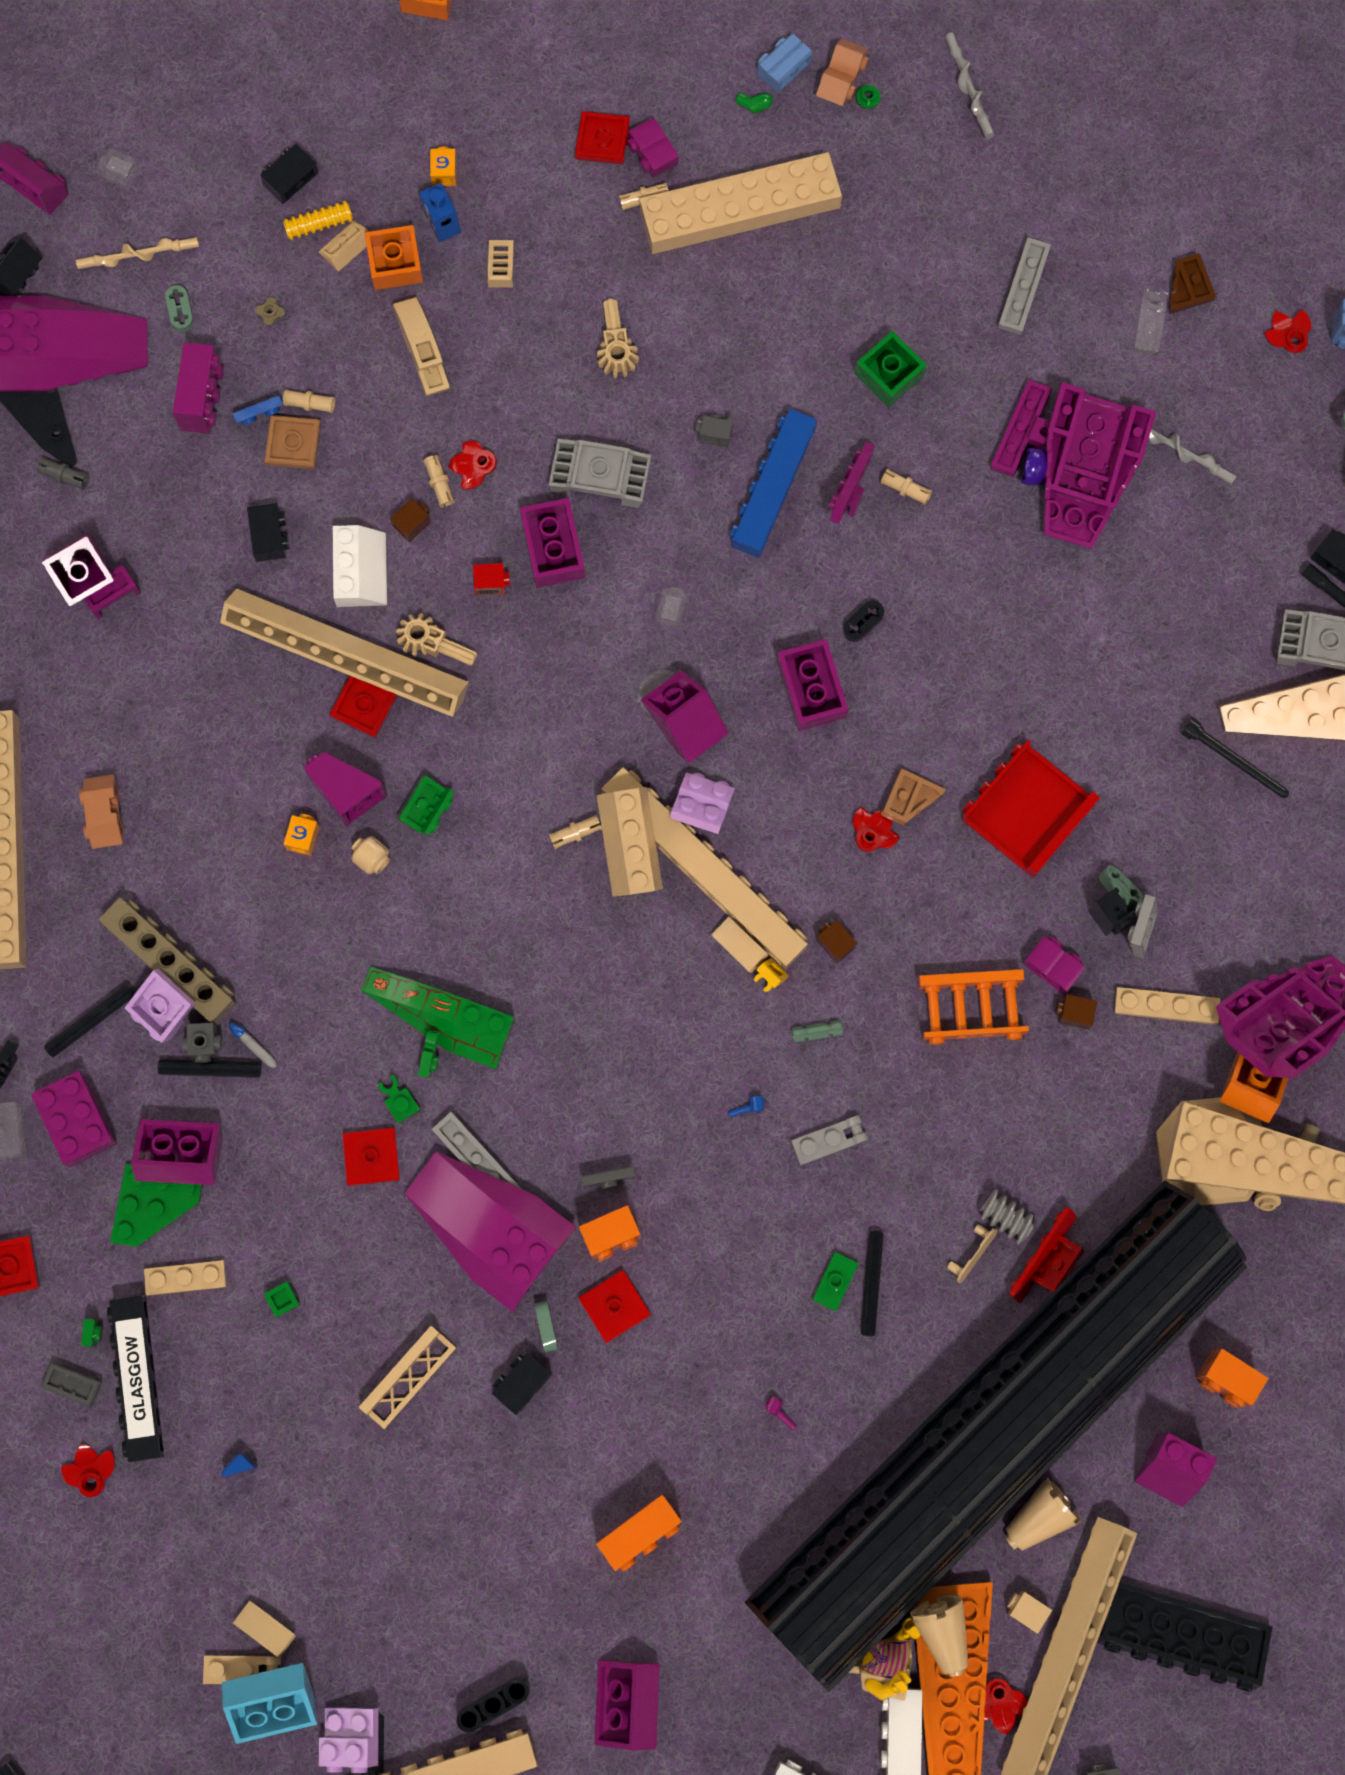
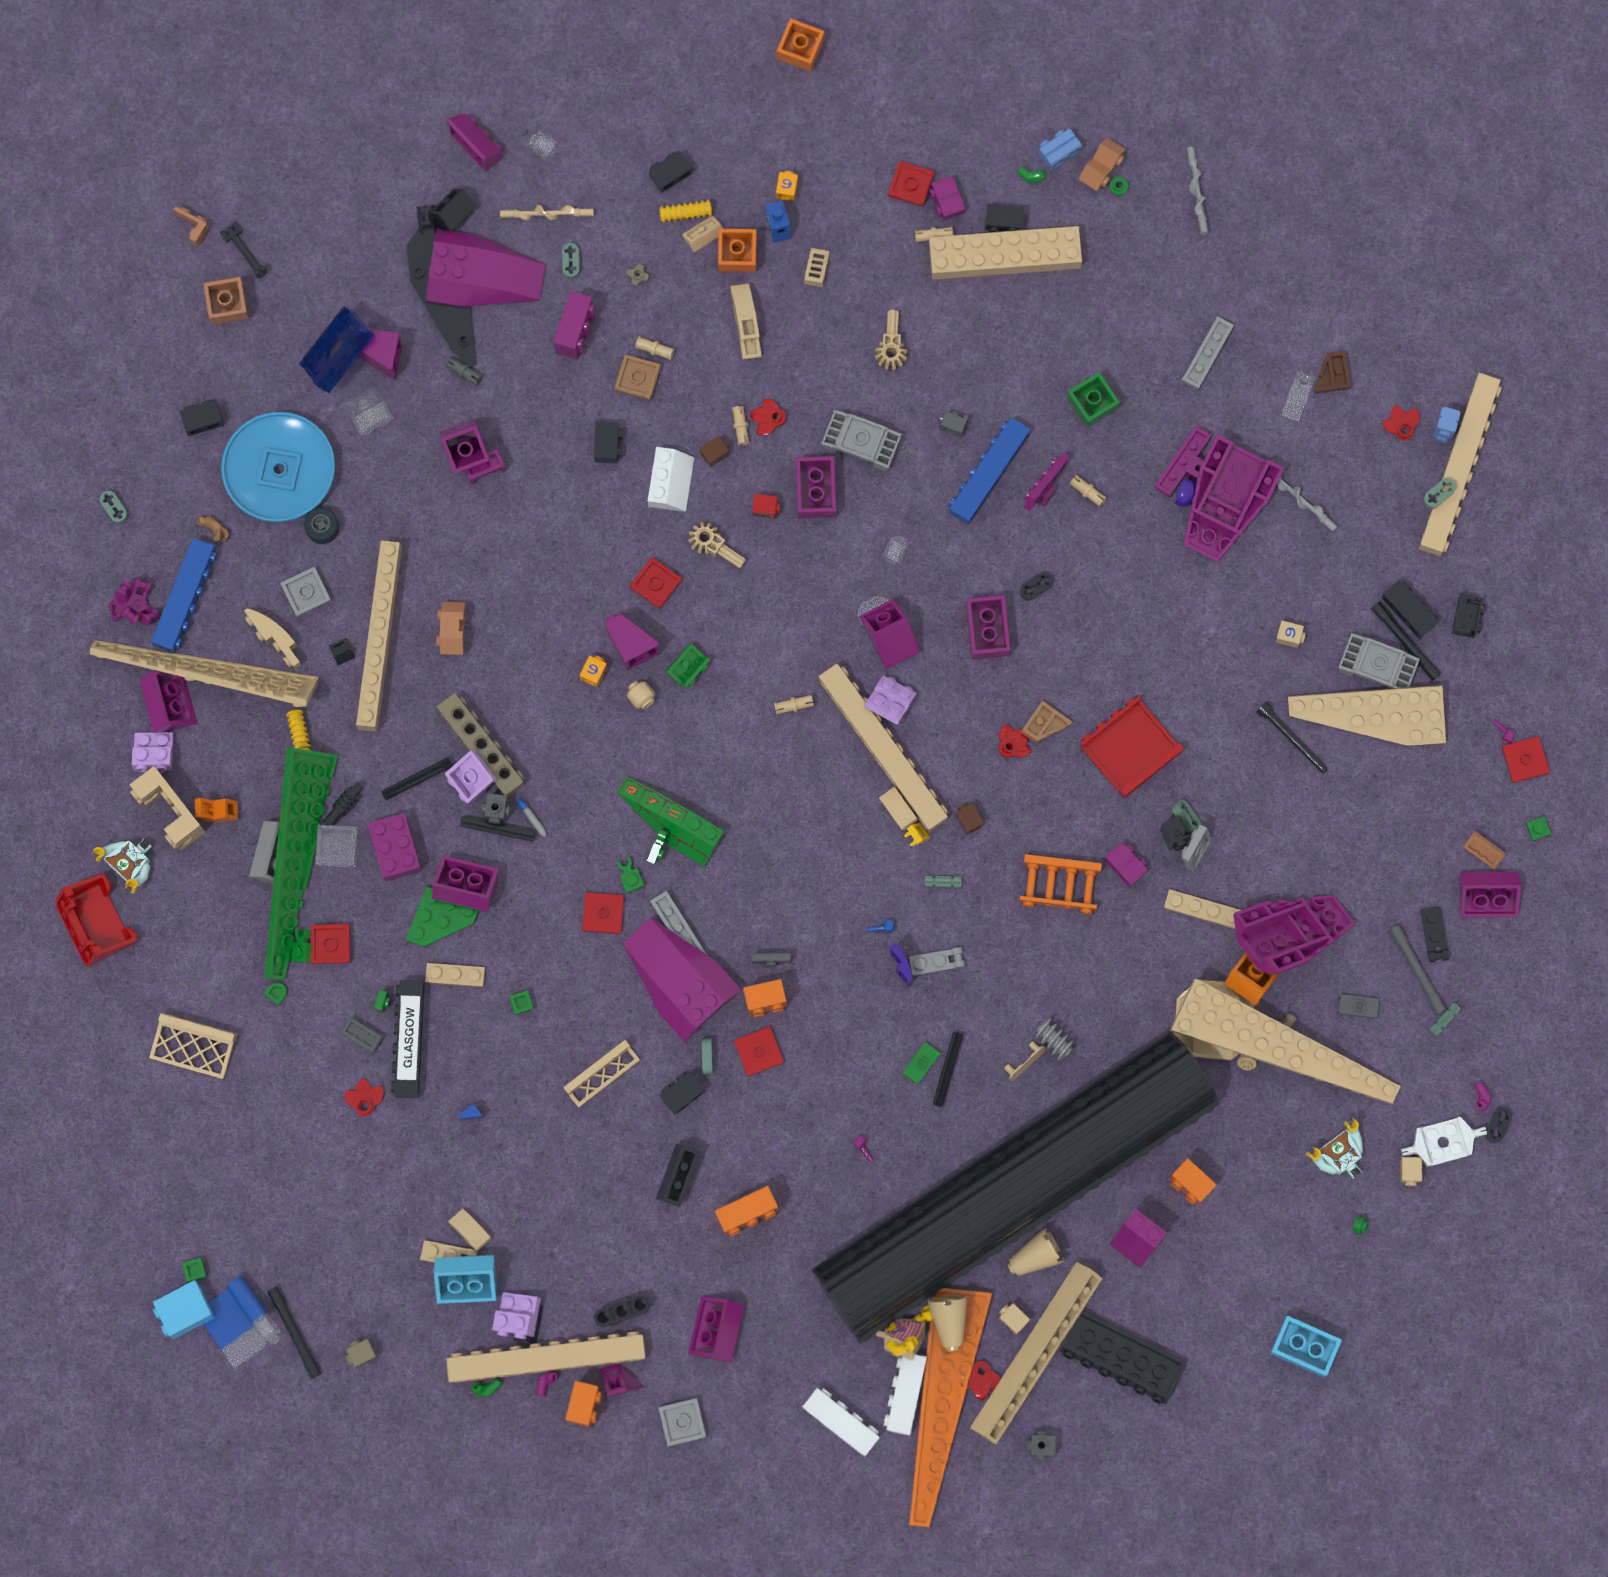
camera: 15 degrees right, 0 degrees up
tan brick [220,589,469,717] -> none
blue plate [233,396,283,426] -> none
tan slope [597,787,663,897] -> none
red bracket [1009,1207,1085,1304] -> none
reddish brown brick [1055,994,1097,1030] -> none
none -> black brick [656,1144,700,1207]
none -> dark purple slope [889,943,912,987]
none -> black hinge [985,203,1025,233]
none -> tan brick [1275,621,1306,648]

